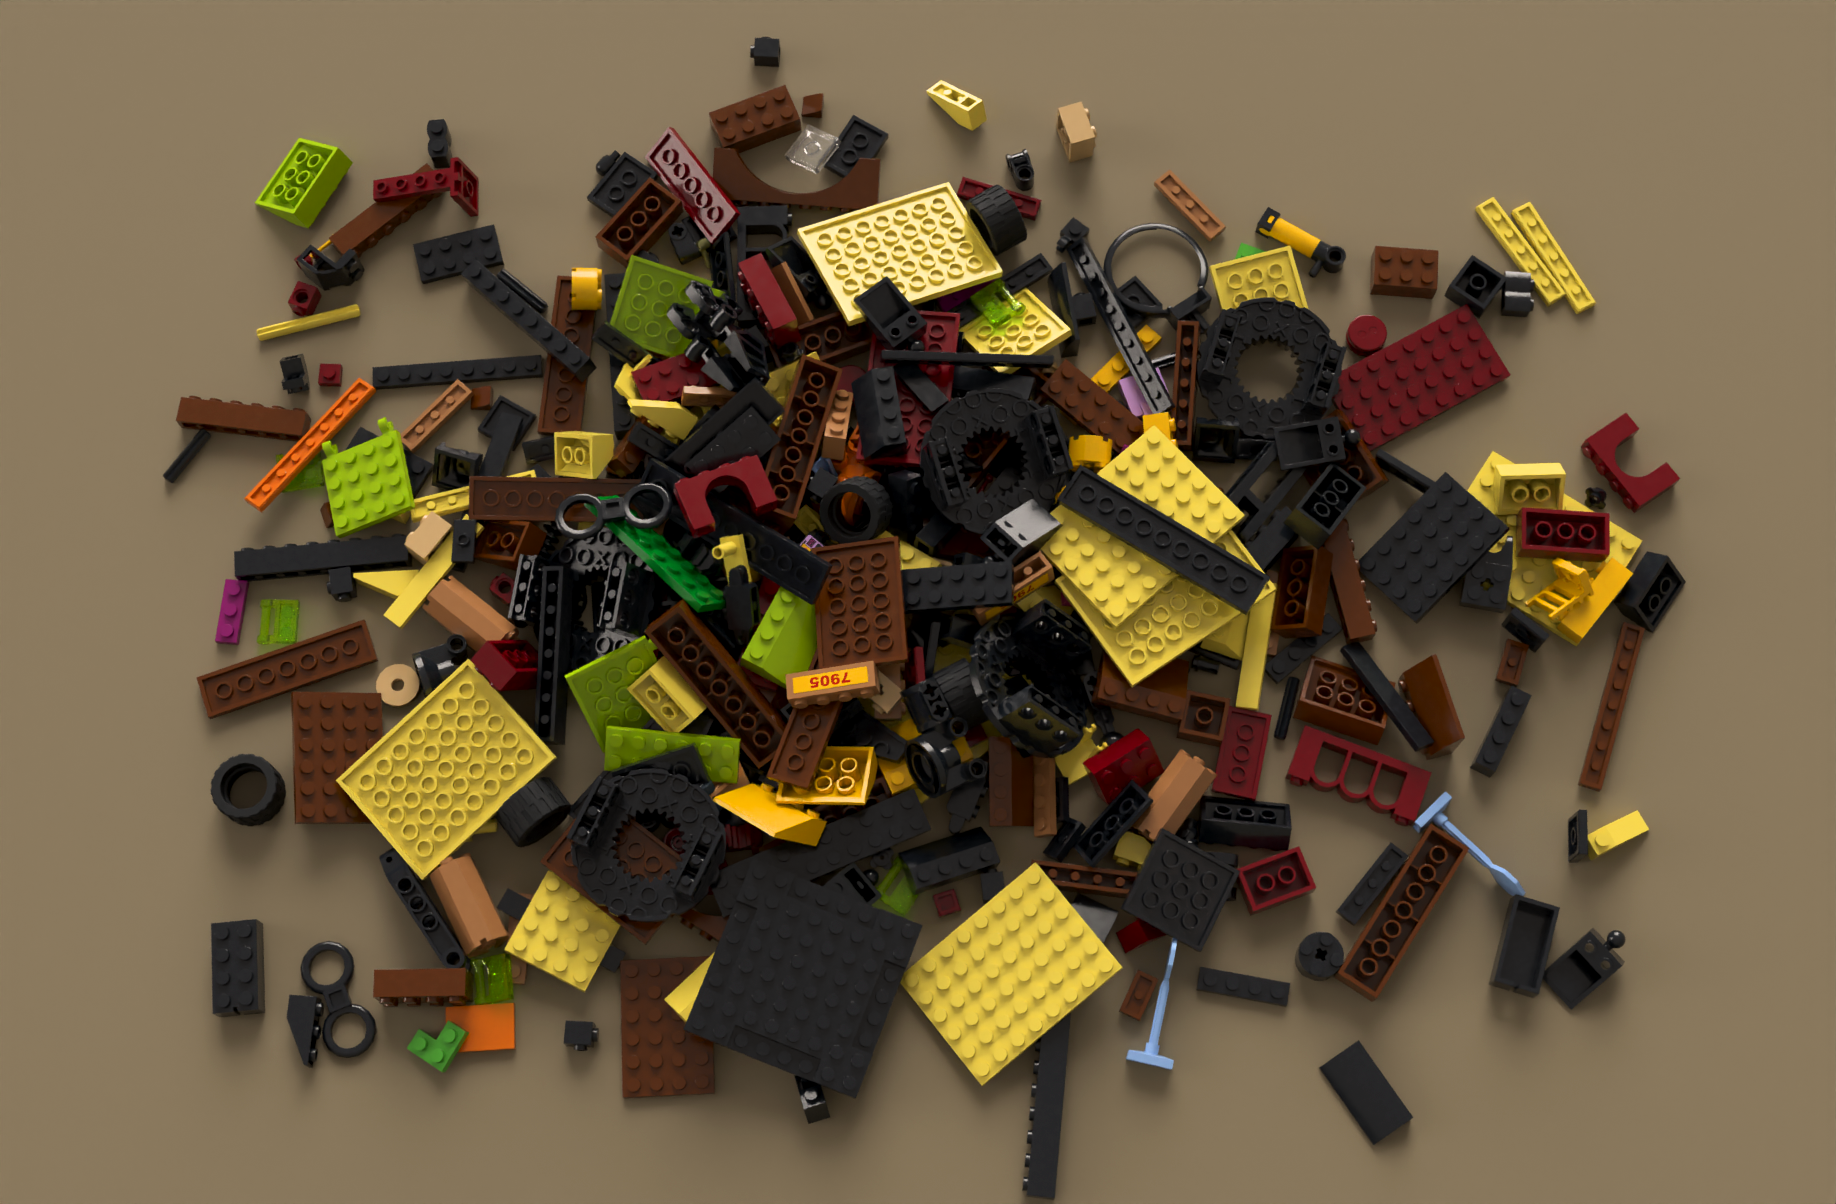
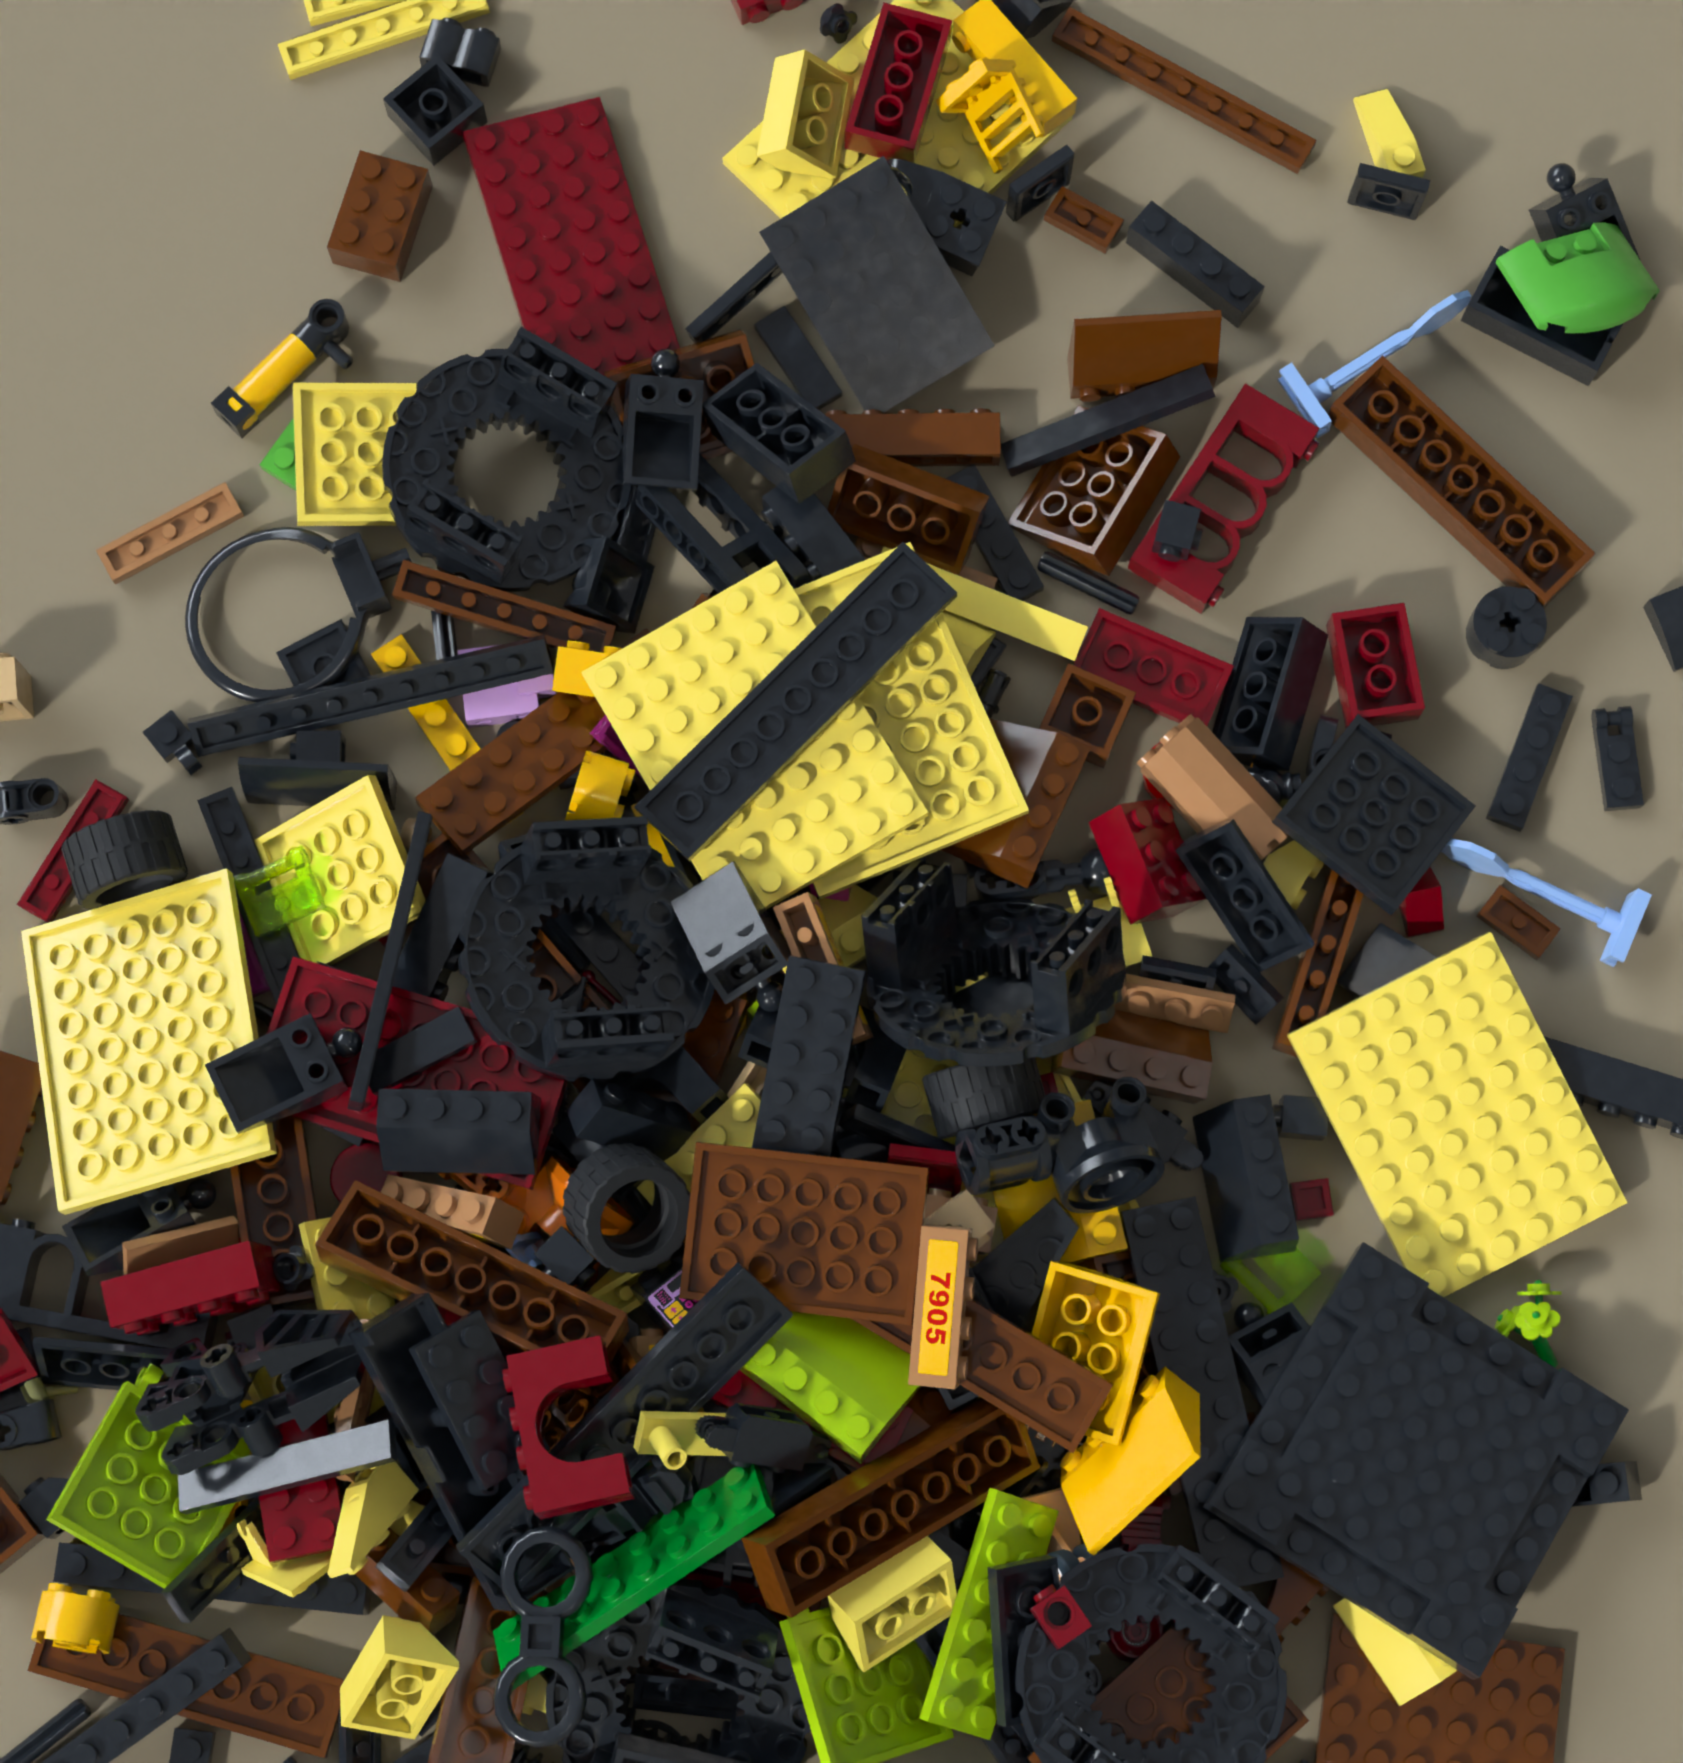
camera: 80 degrees left, 5 degrees up
black plate [1336,842,1409,926] -> none
dark red head [1346,315,1387,357] -> none
none -> tile [178,1420,397,1515]
none -> black tile [754,306,842,410]
none -> dark red brick [1030,1584,1092,1649]
none -> black brick [1151,499,1203,562]
none -> bright green slope [1495,223,1660,333]
none -> lime plant [1495,1280,1562,1368]
none -> black plate [1591,706,1644,811]

